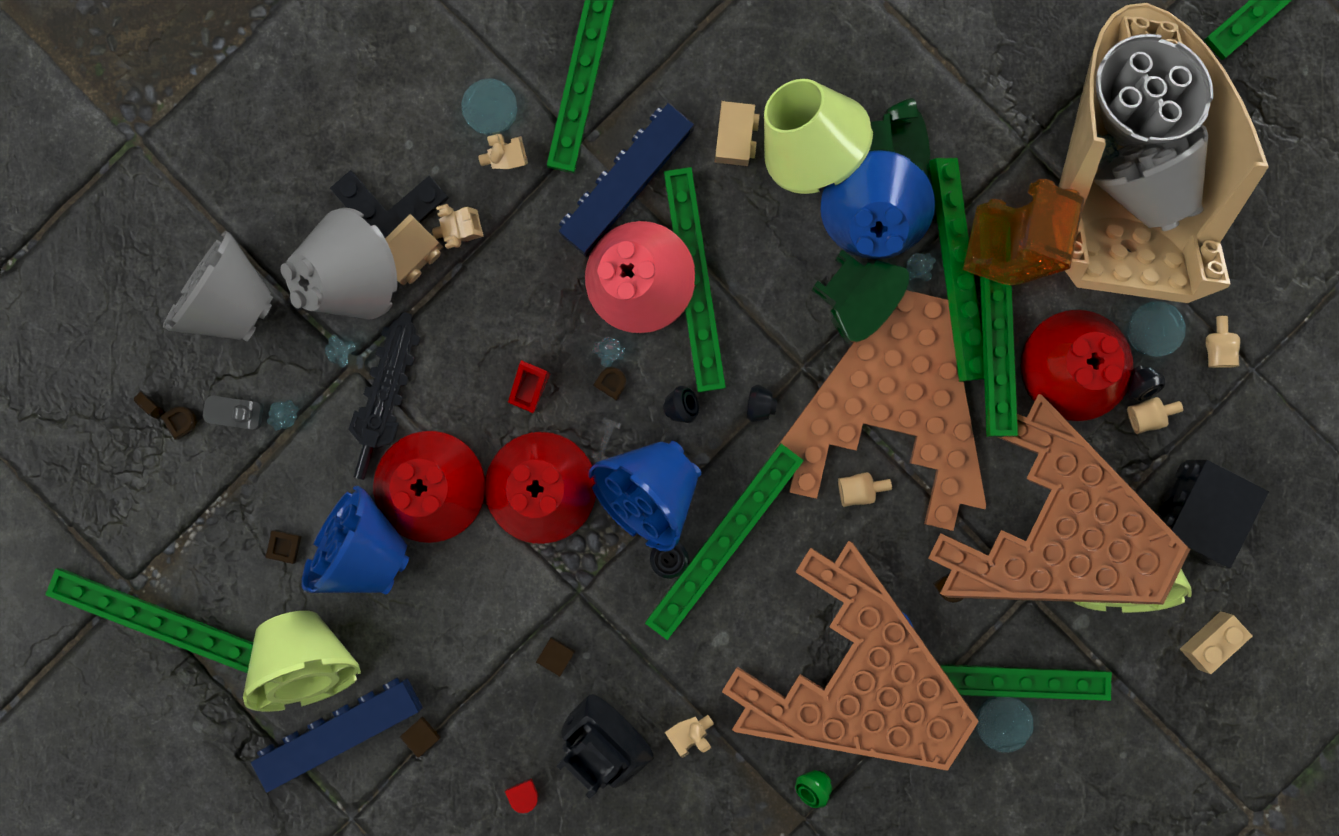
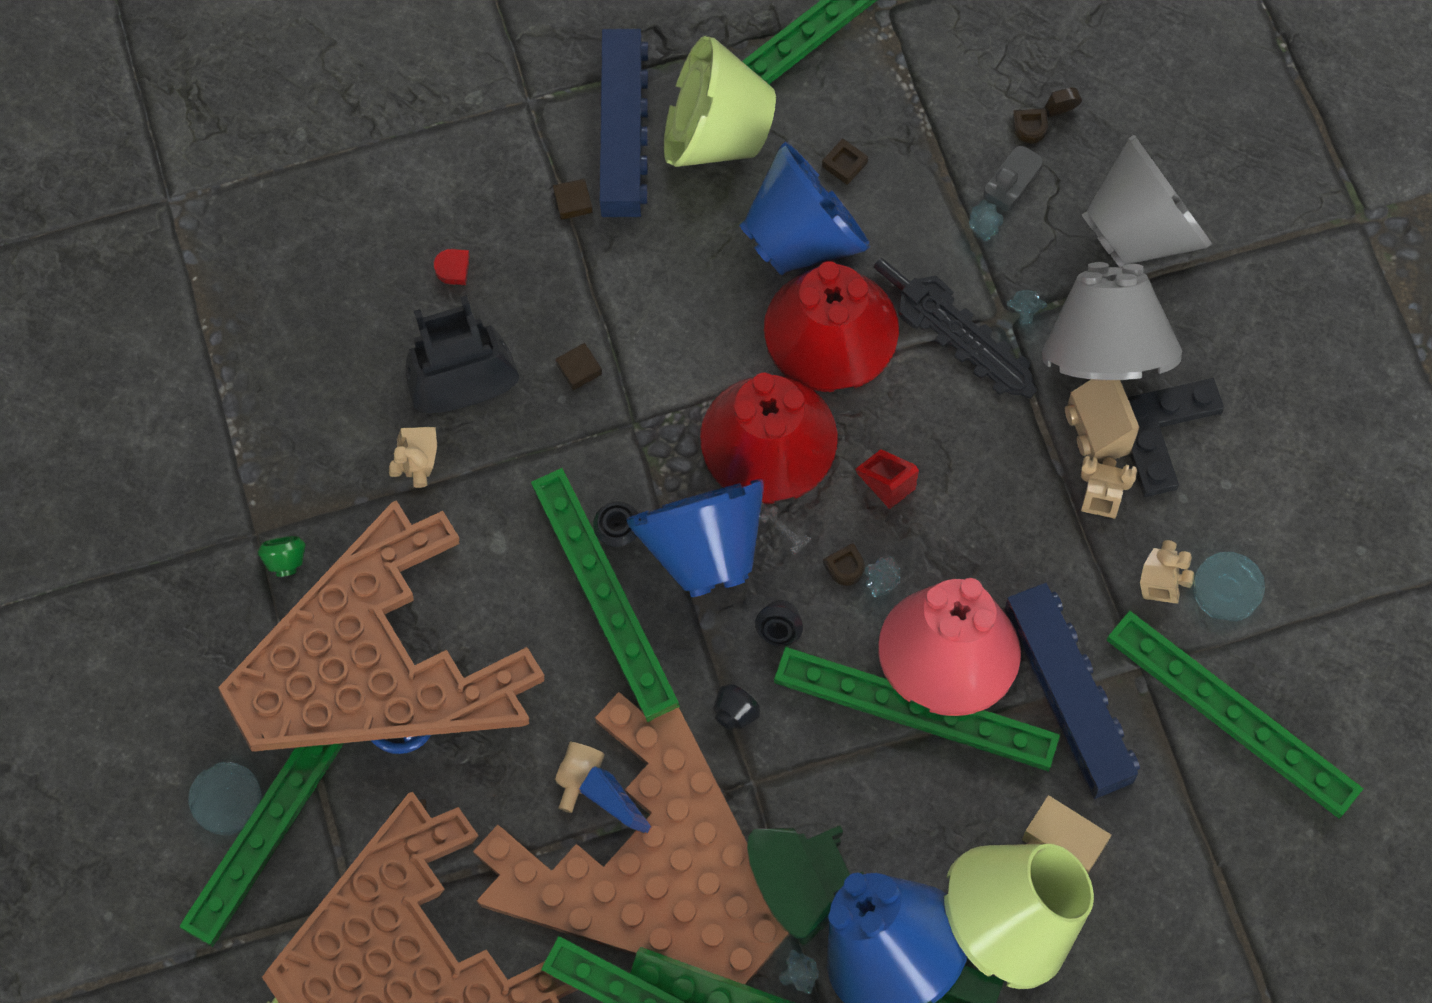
camera: 120 degrees right, 20 degrees down
none -> blue slope [579,766,651,833]

